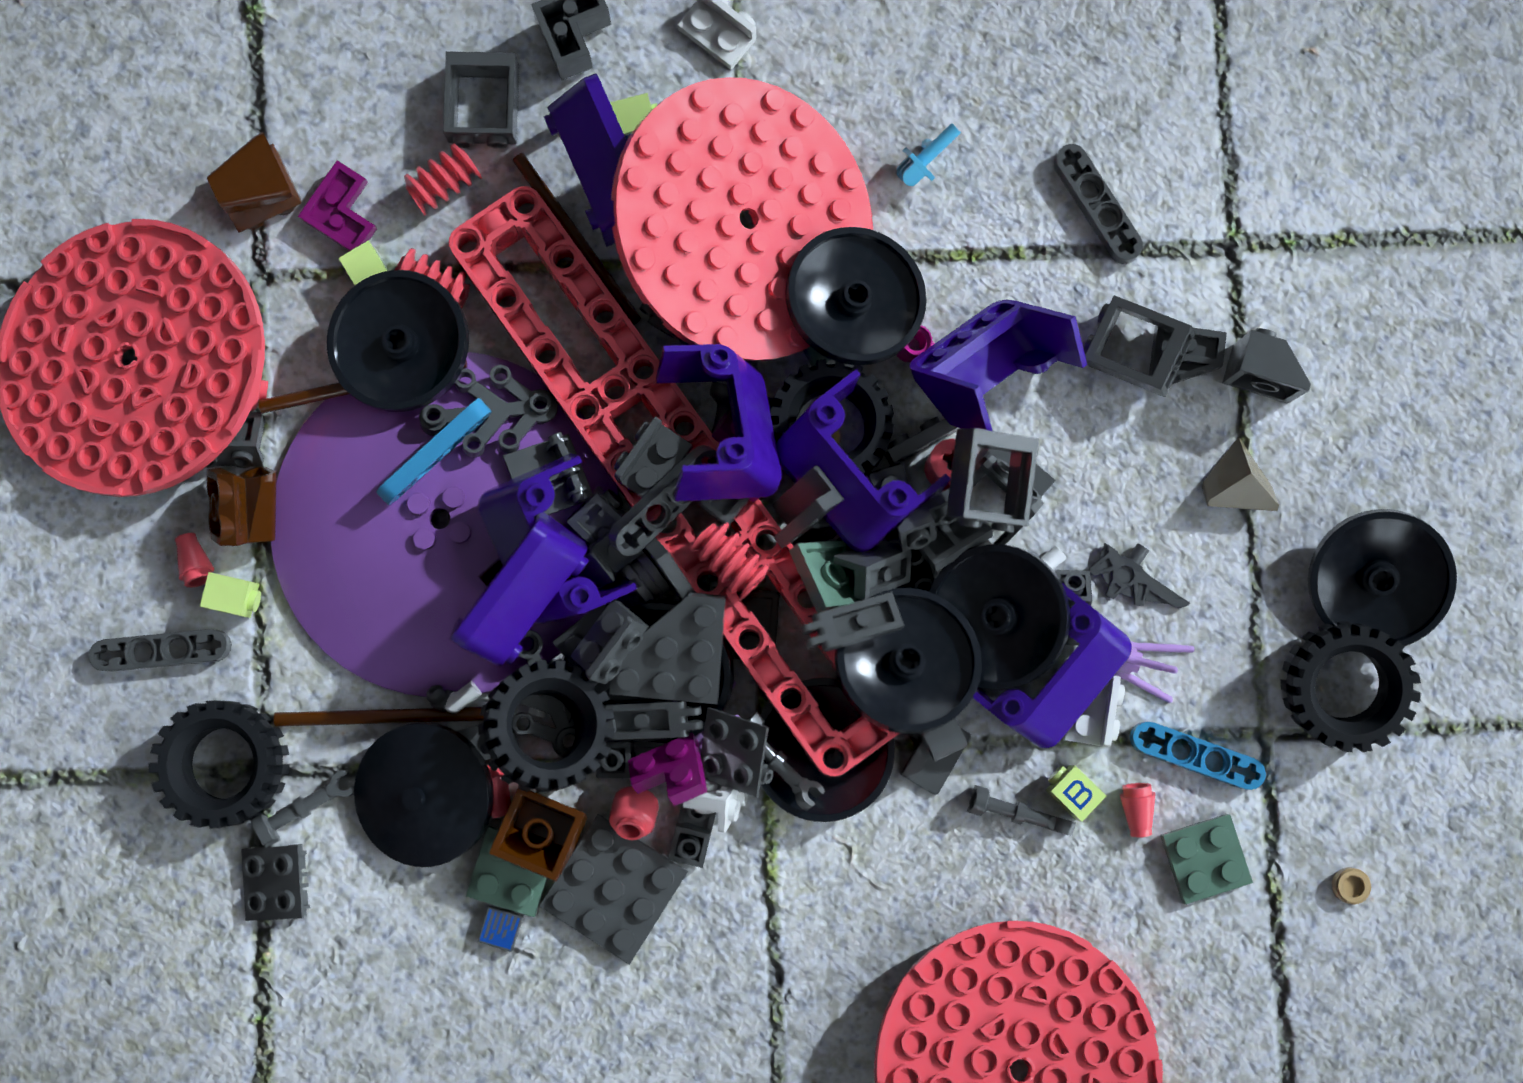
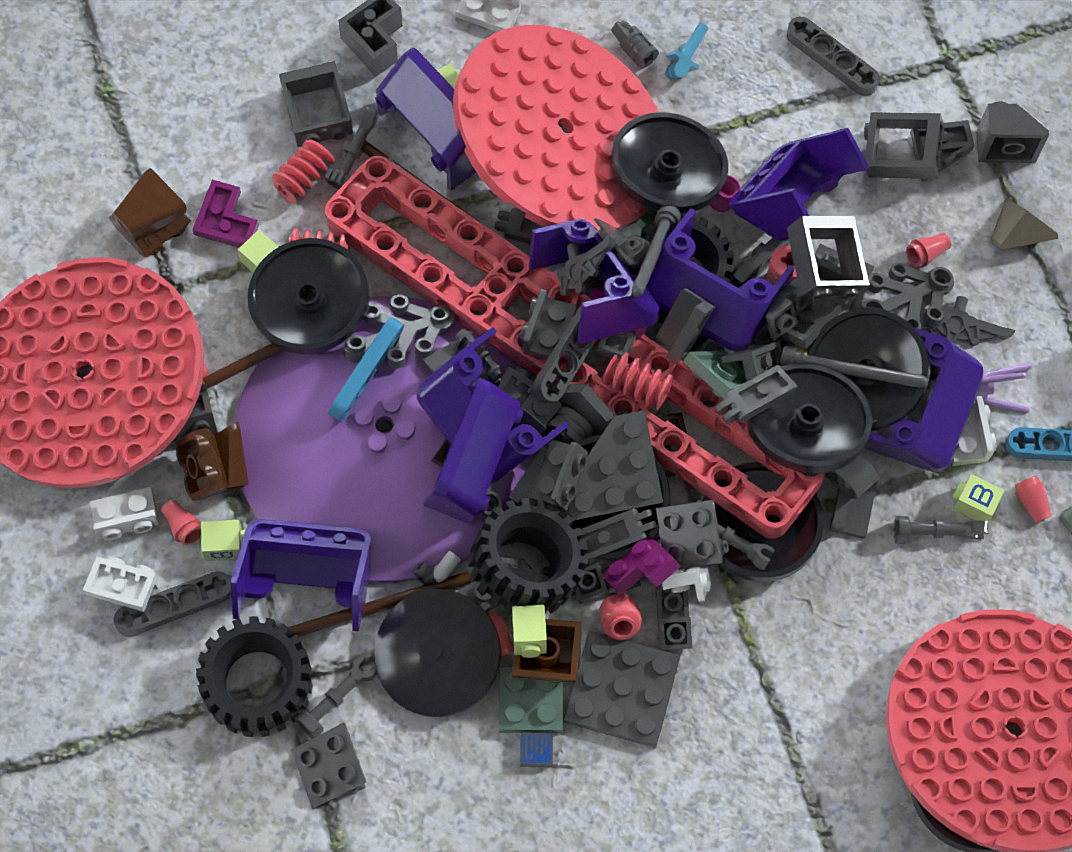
camera: 15 degrees left, 15 degrees down
none -> white bracket [83,556,160,612]
none -> white bracket [90,487,159,540]
none -> dark purple windscreen [230,519,371,632]
none -> dark grey piece [325,107,379,190]
none -> yellowish green brick [512,605,547,658]
none -> dark grey piece [556,235,616,296]
none -> dark grey hinge [594,218,651,271]
none -> dark grey hinge [611,21,659,69]
none -> dark grey piece [632,206,681,297]
none -> dark grey piece [780,345,928,388]
none -> dark grey plant [861,262,954,329]
none -> coral cone [906,233,952,267]

